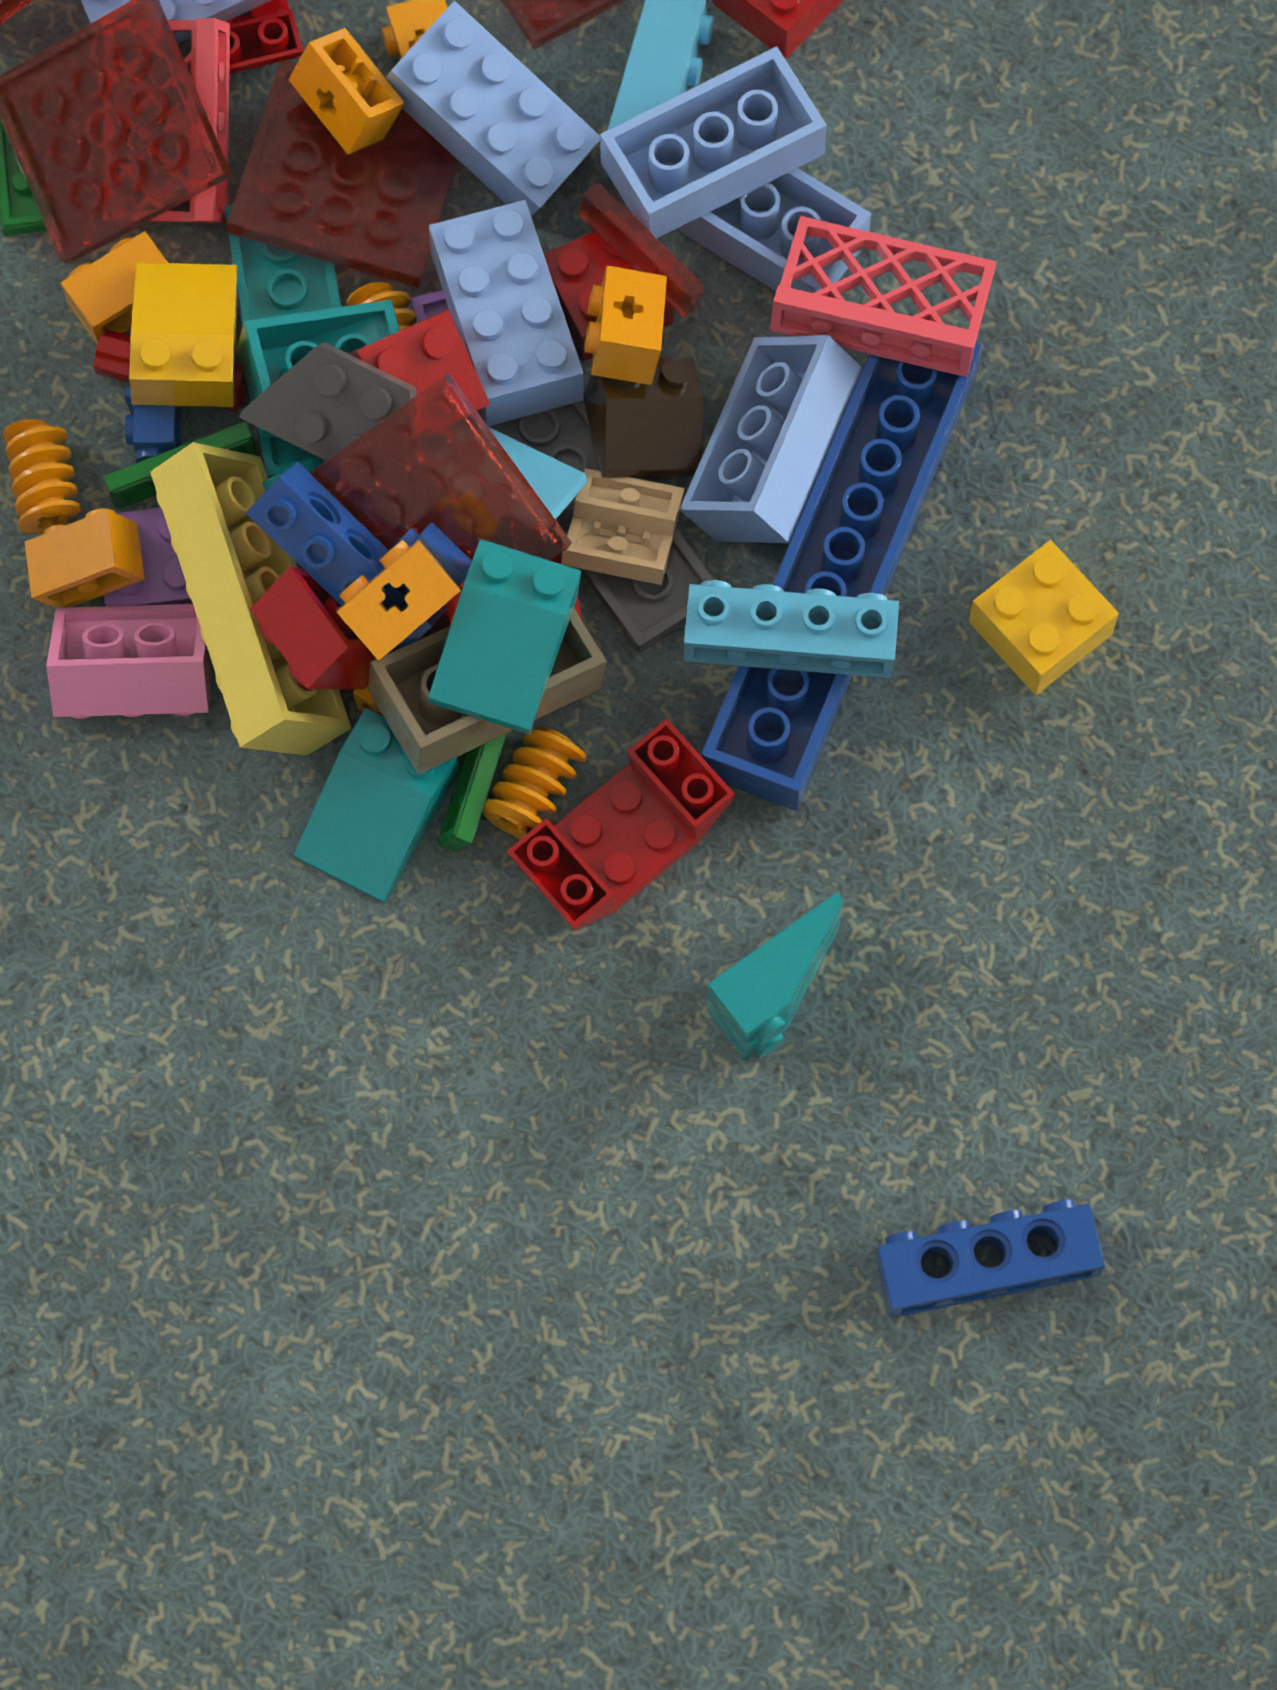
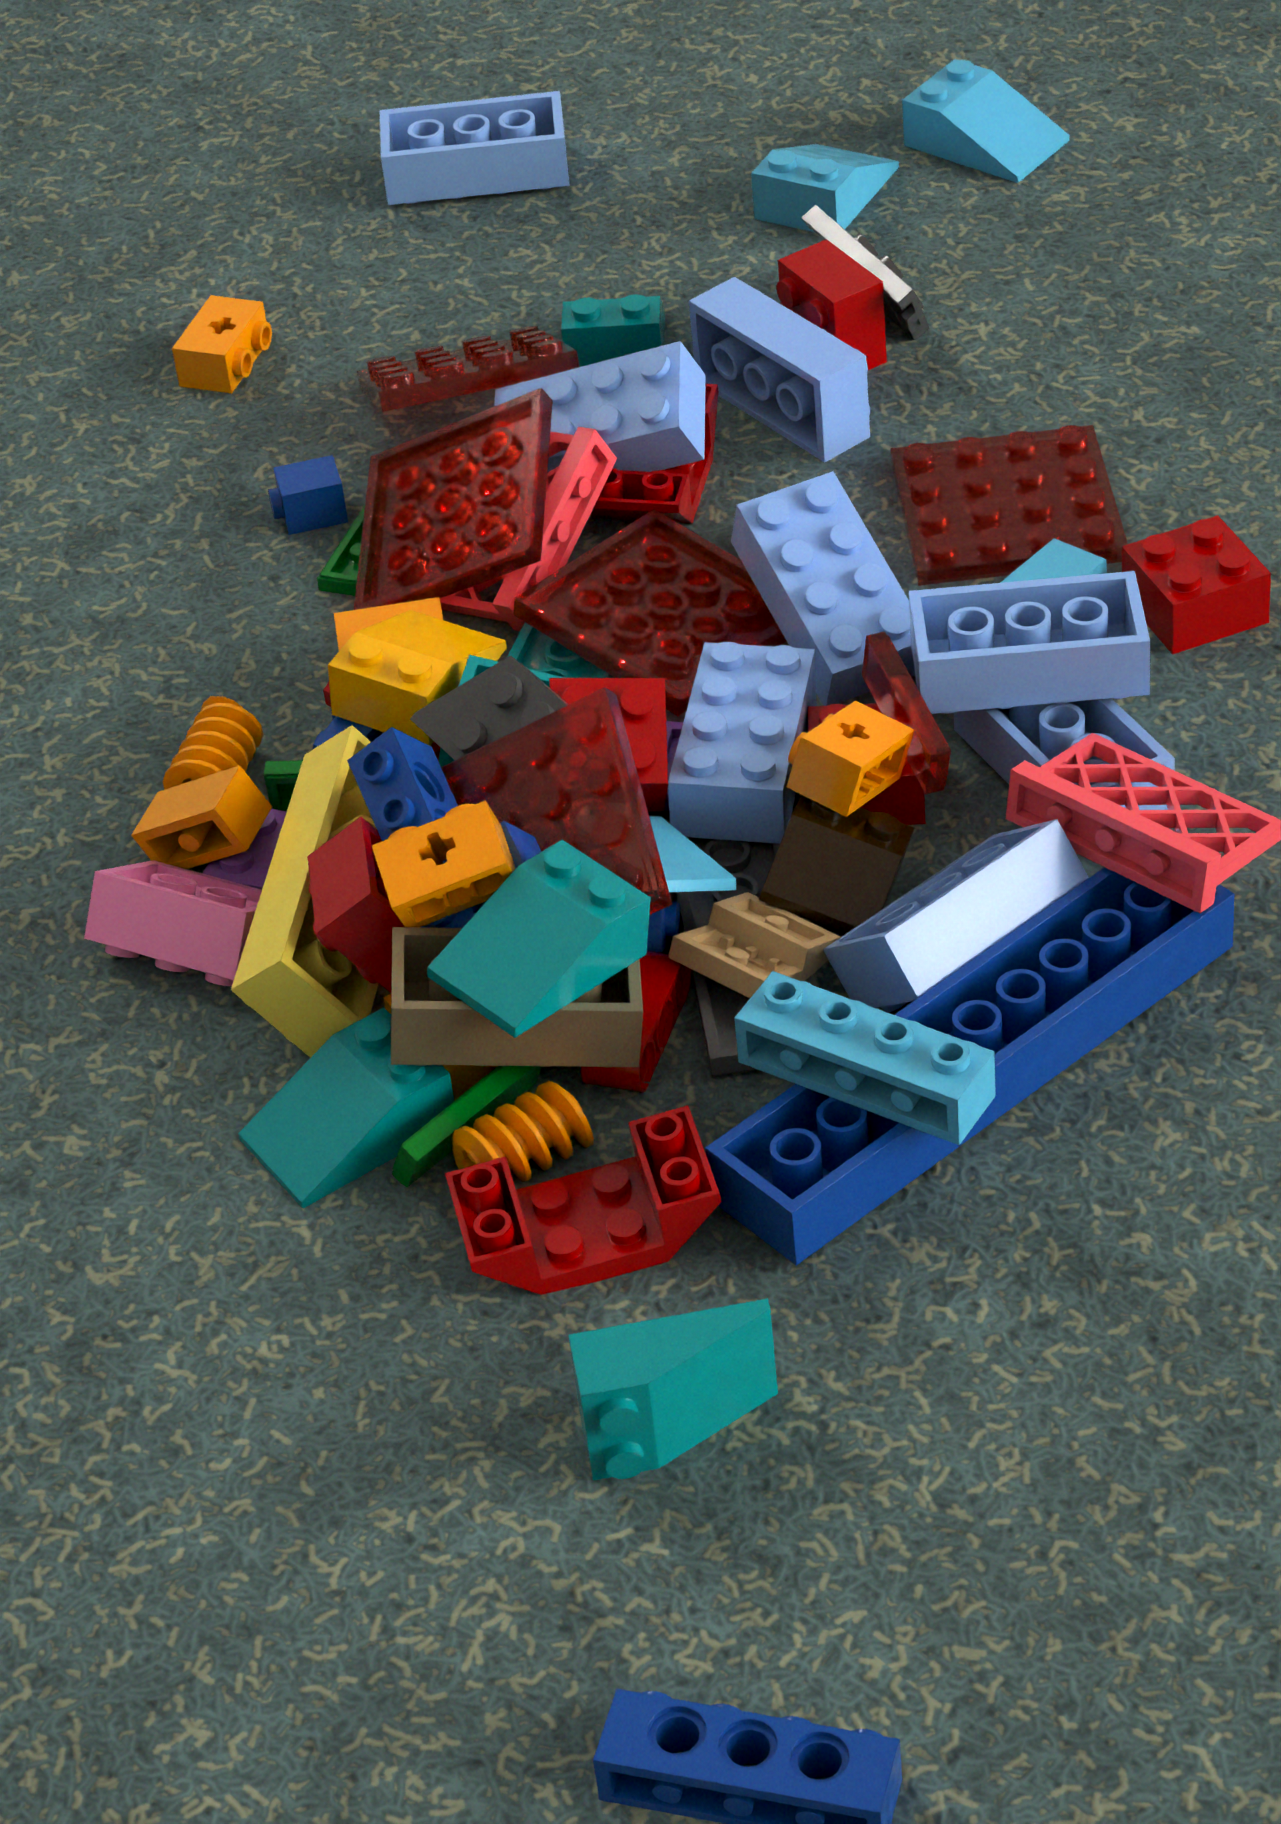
camera: 30 degrees right, 30 degrees down
light orange brick [288,28,405,154] -> none
yellow brick [968,539,1119,695] -> none

